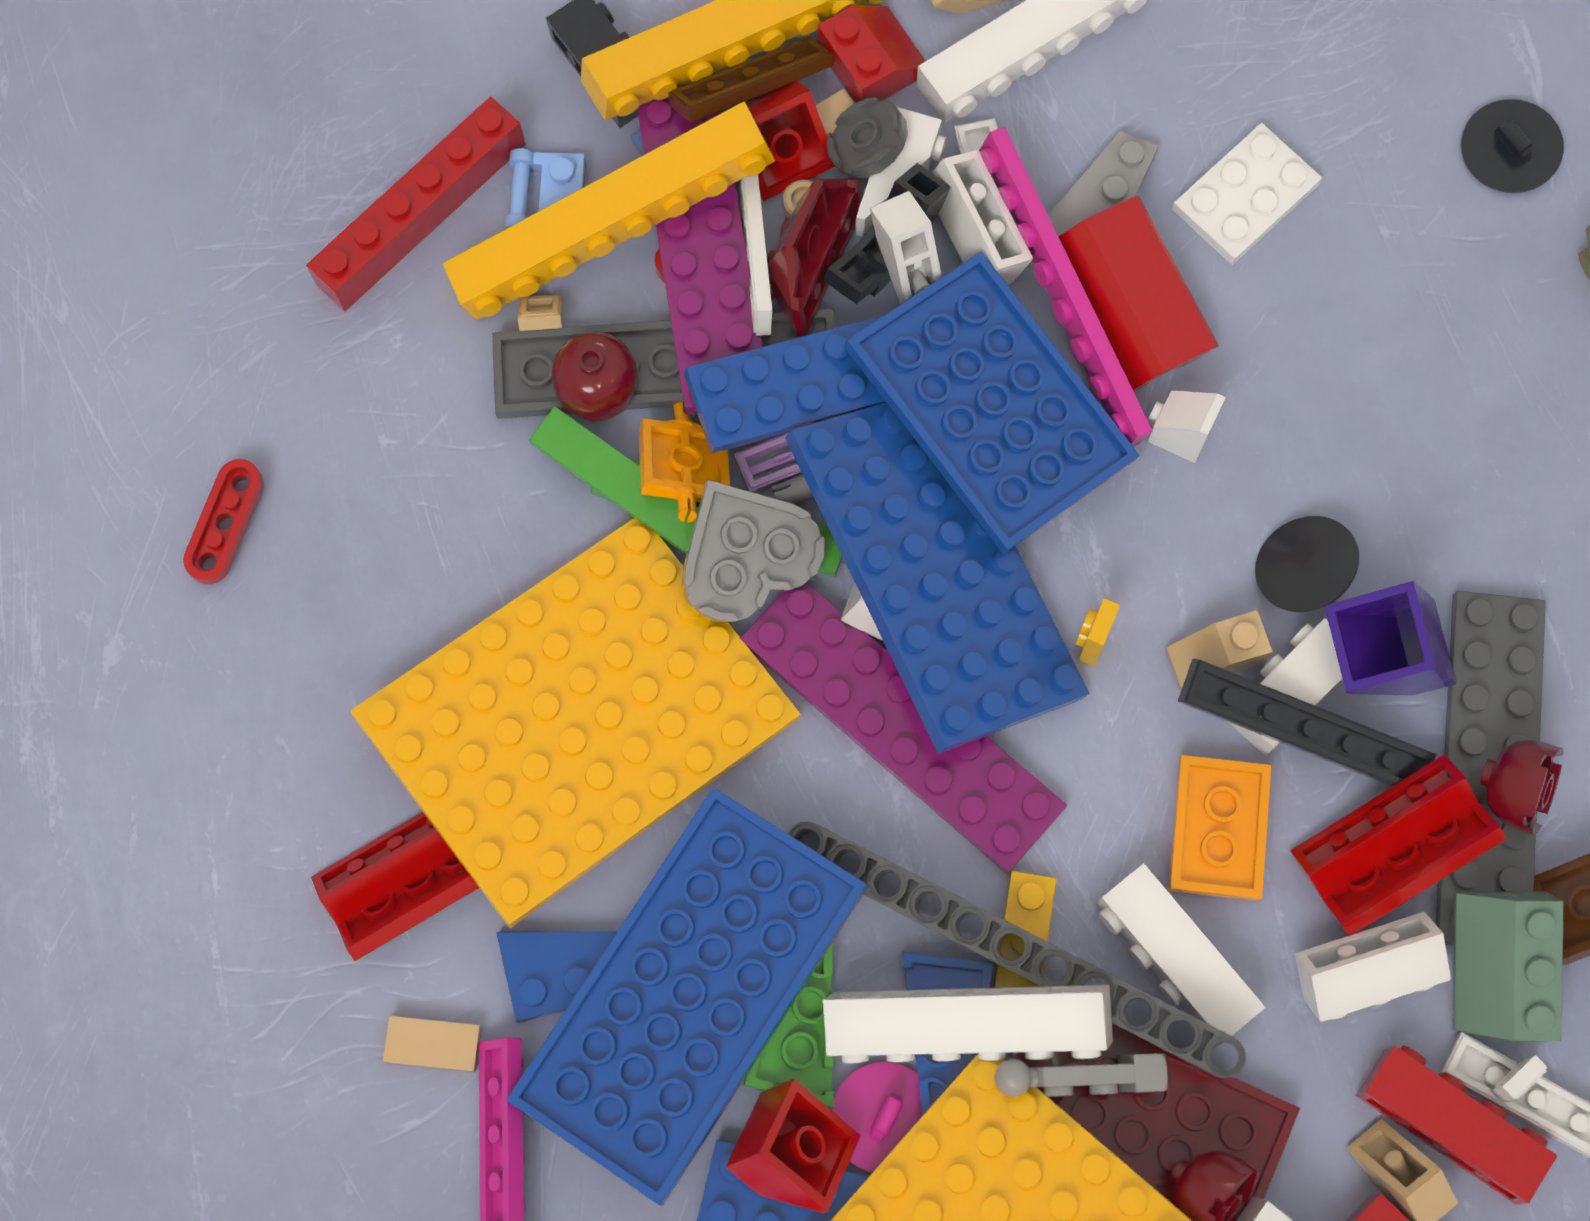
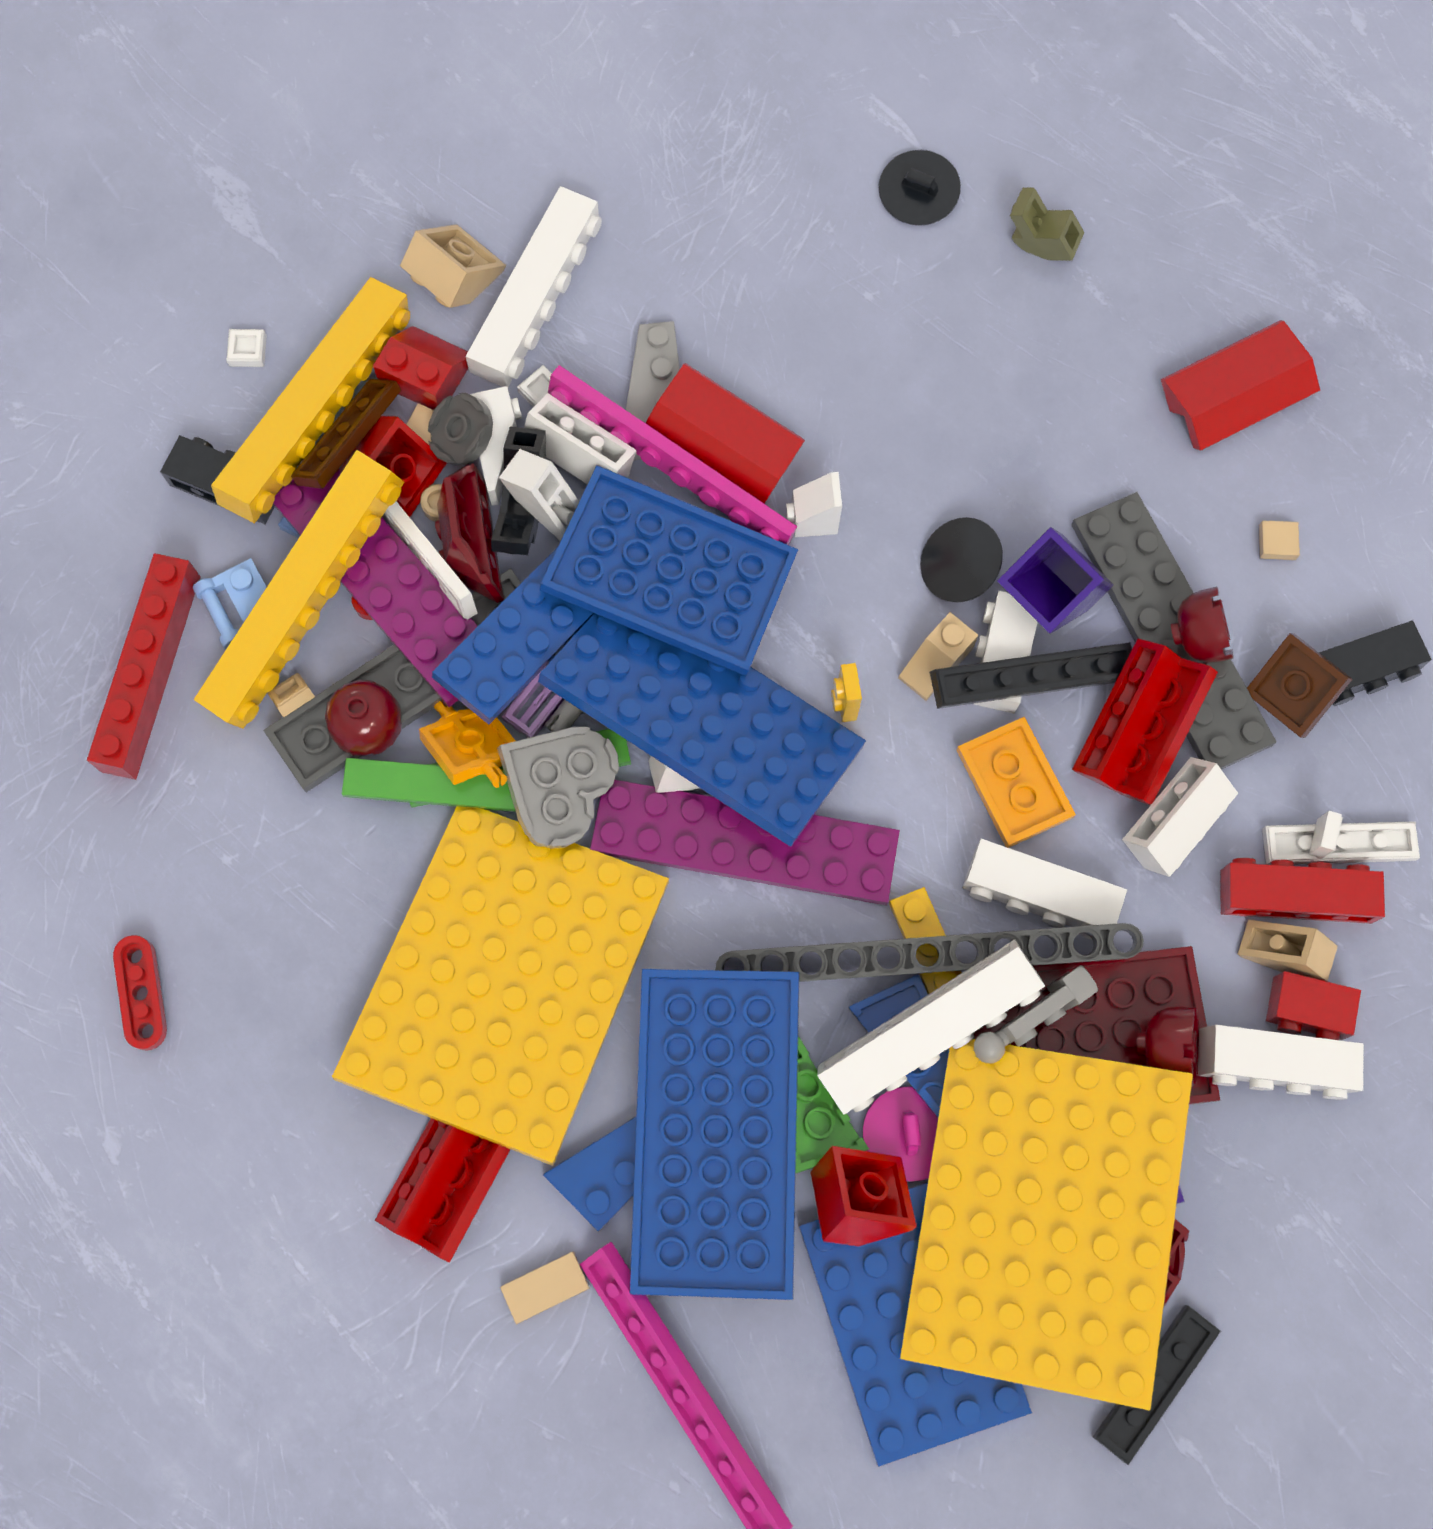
camera: 35 degrees left, 0 degrees up
white plate [1172,123,1322,265] -> none
sand green slope [1453,892,1563,1041] -> none

